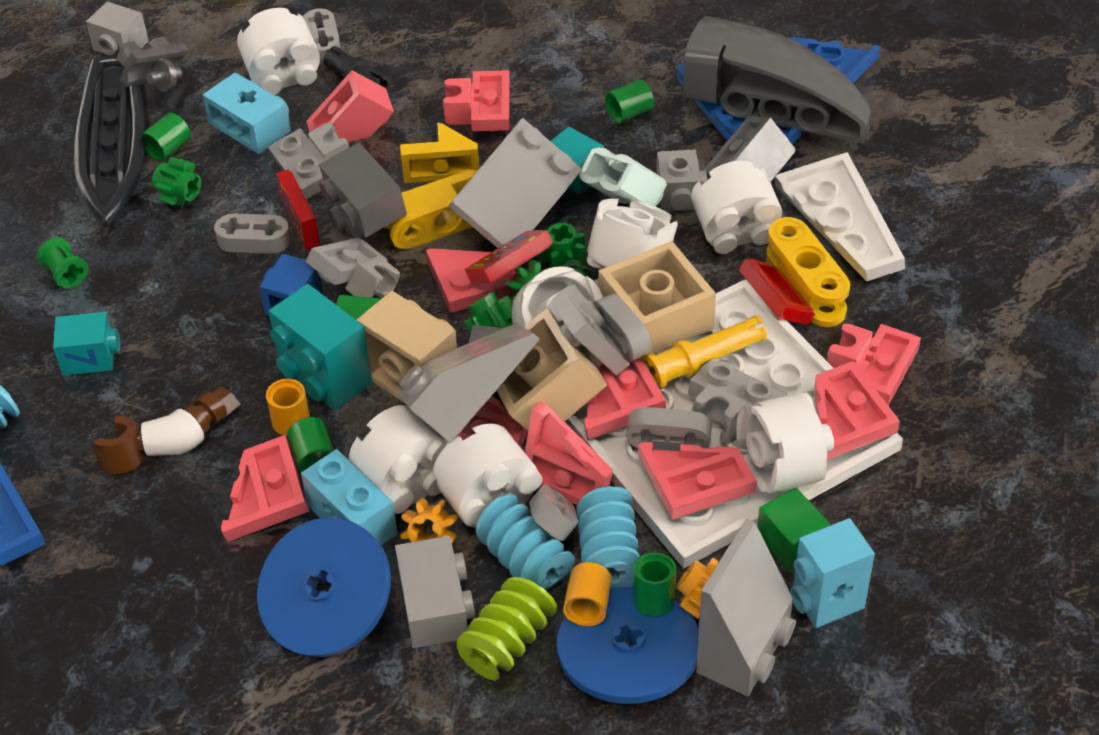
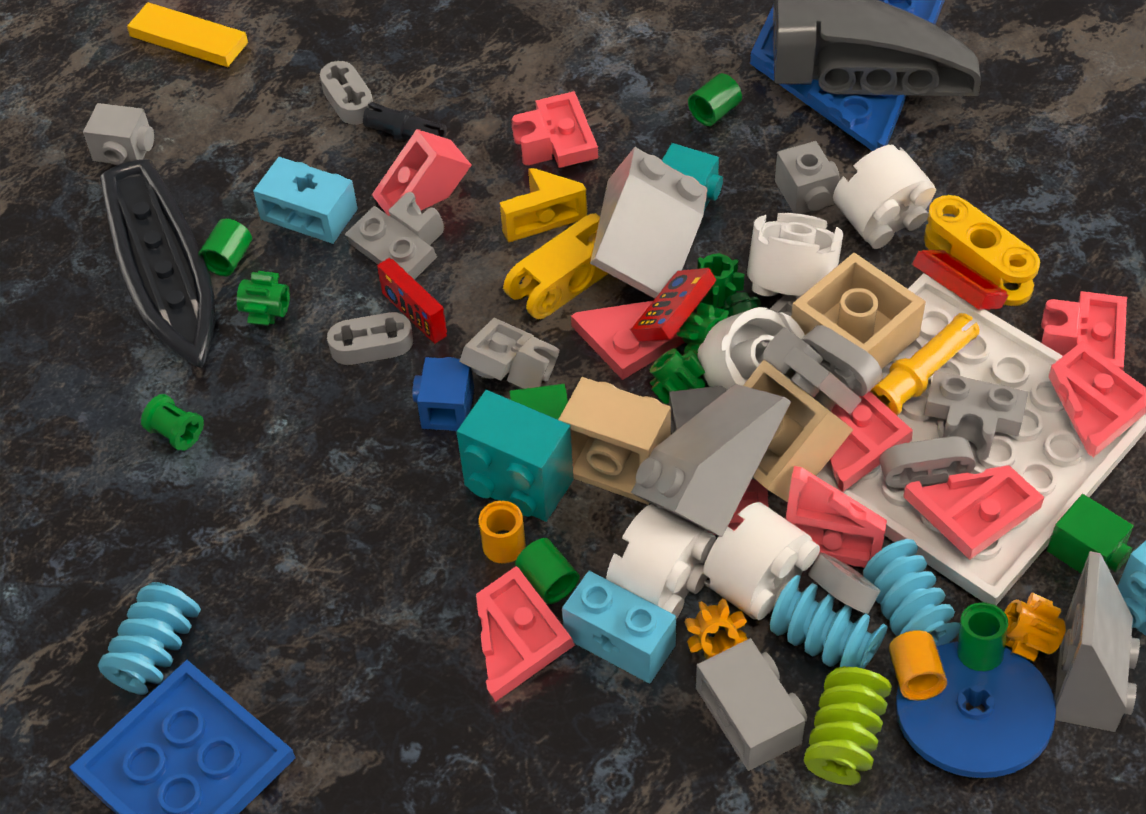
camera: 15 degrees left, 5 degrees up
teal brick [53,312,120,375] -> none
reddish brown piece [92,386,241,474] -> none
flat silver hips [117,37,190,92] -> none
white brick [237,8,320,95] -> none
blue piece [257,518,391,657] -> none
dark grey brick [319,142,407,239] -> none
light aqua brick [579,148,667,207] -> none
panel [704,116,795,182] -> none
white brick [736,392,834,494] -> none
white wing [774,152,905,281] -> none

